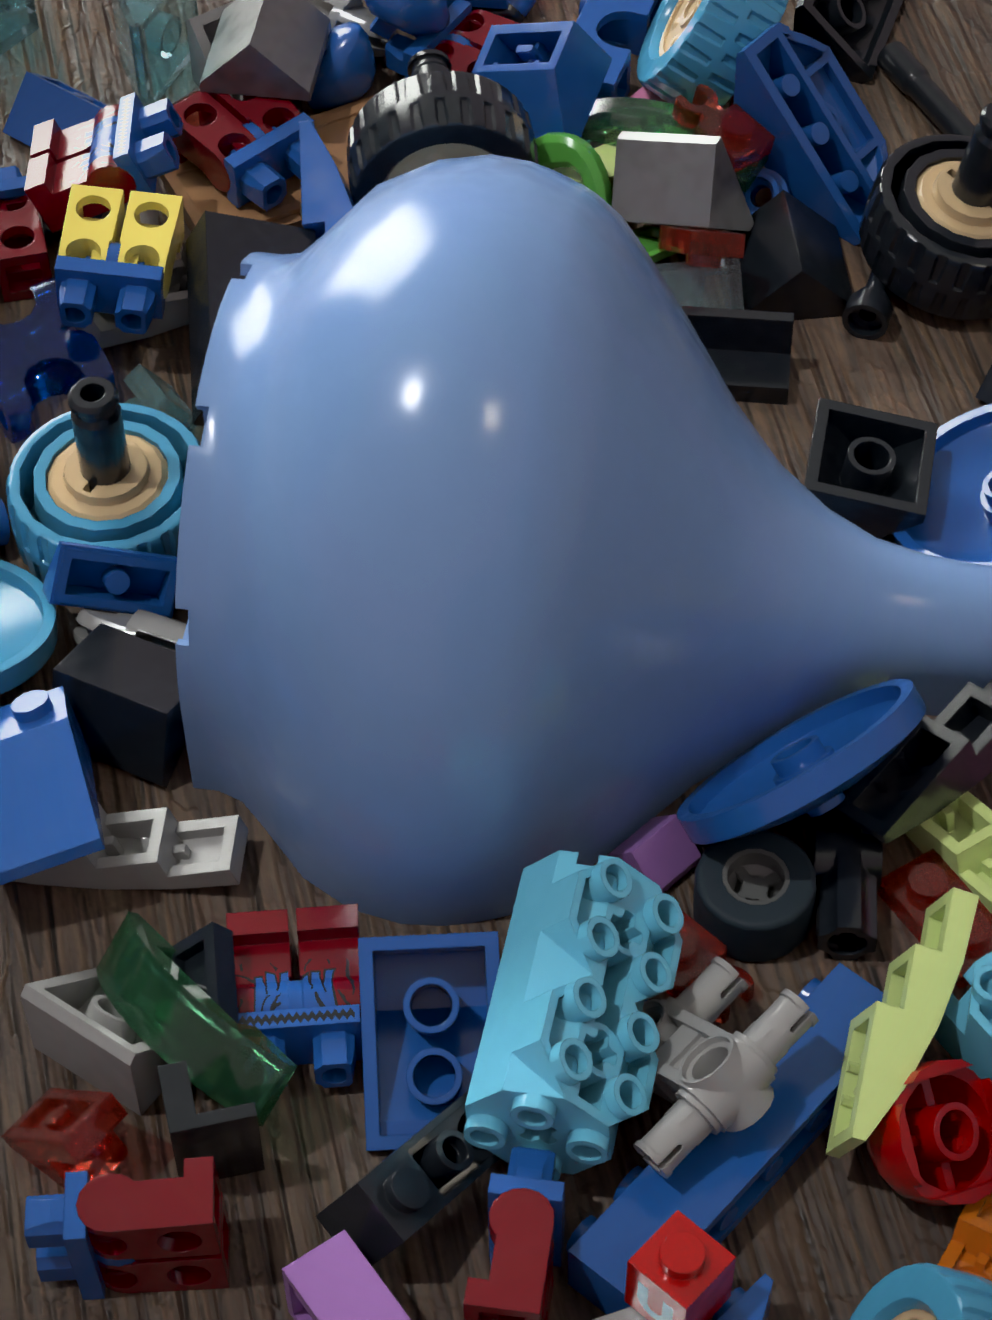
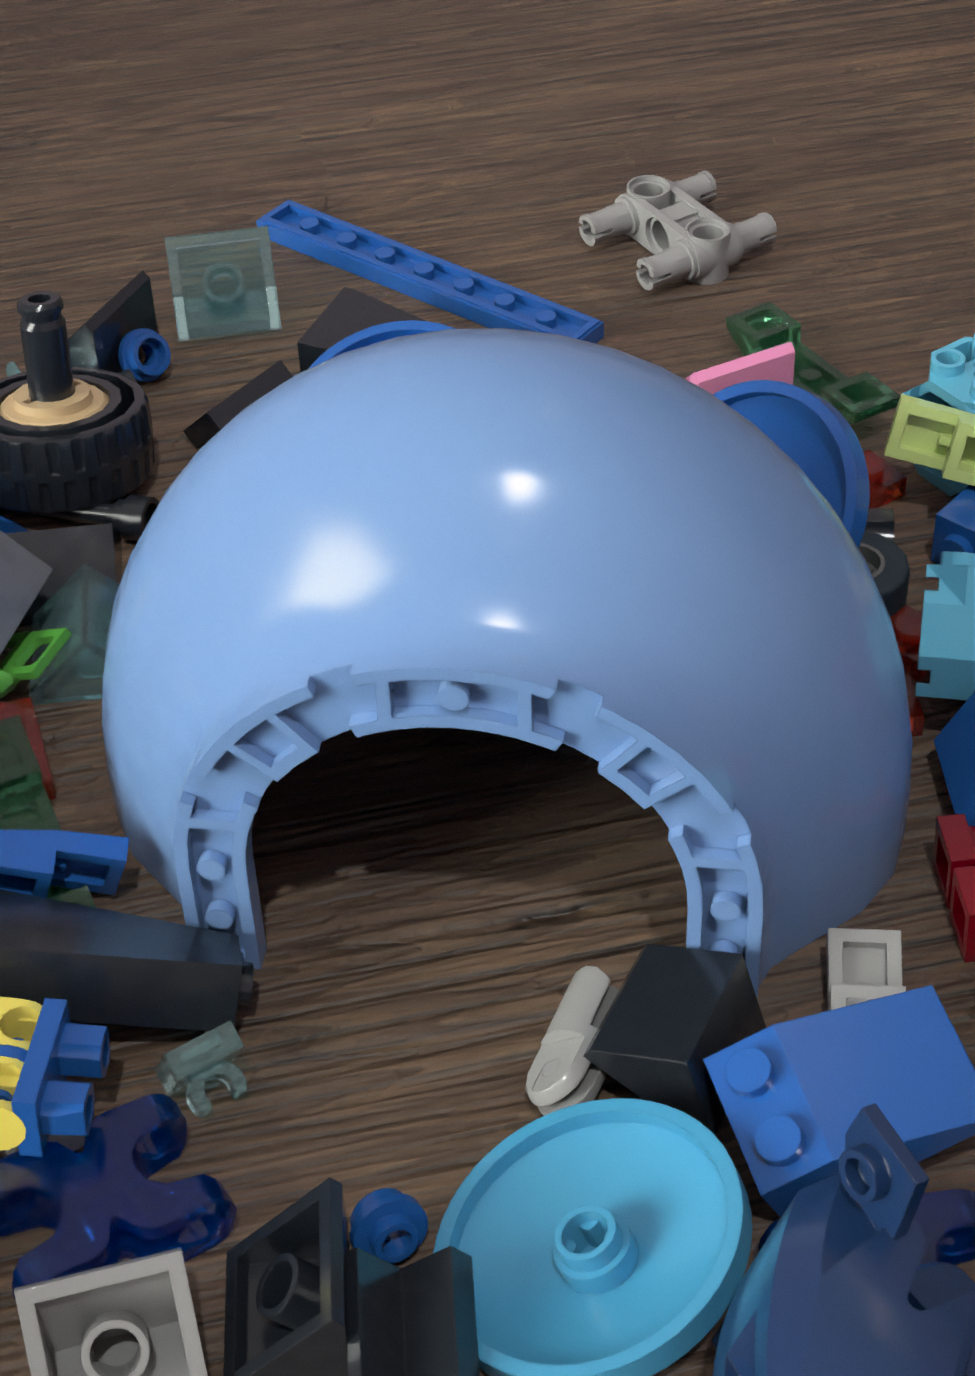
camera: 90 degrees left, 10 degrees down
wheel [6,376,200,583] -> none
blue slope [42,541,177,619] -> none
clear red plate [658,225,746,268] -> none

